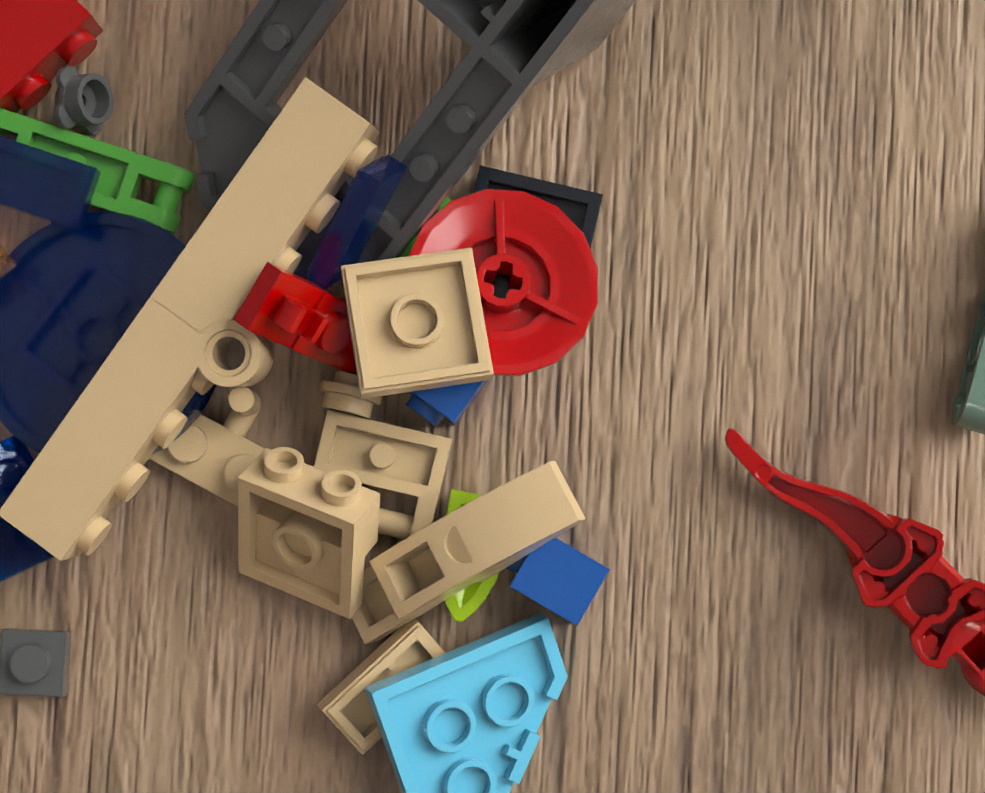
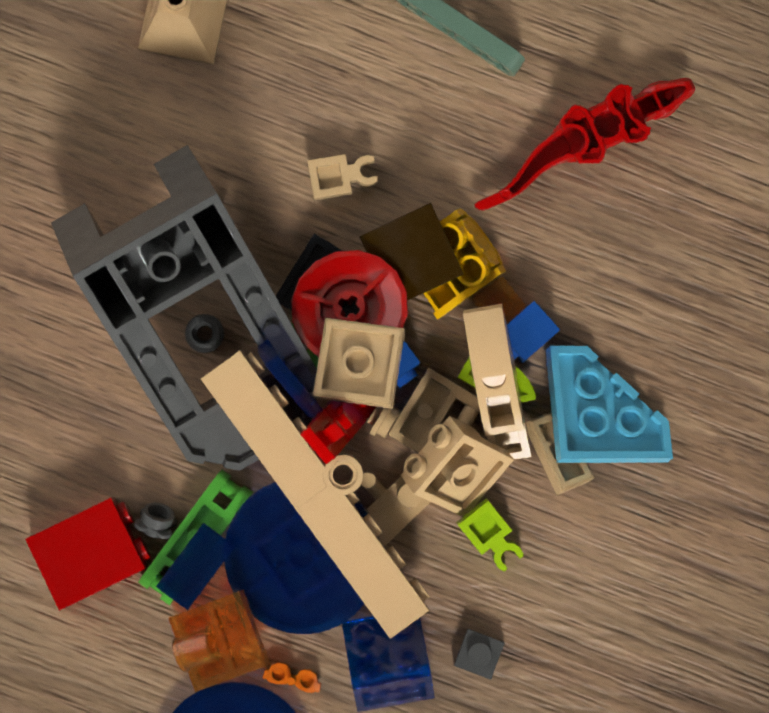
camera: 70 degrees left, 0 degrees up
none -> dark grey plate [185,314,224,353]
none -> tan plate [307,154,378,201]
none -> dark brown slope [359,203,464,301]
none -> yellow slope [423,208,506,320]
none -> lime plate [456,498,524,571]
none -> clear orange plate [471,276,527,323]

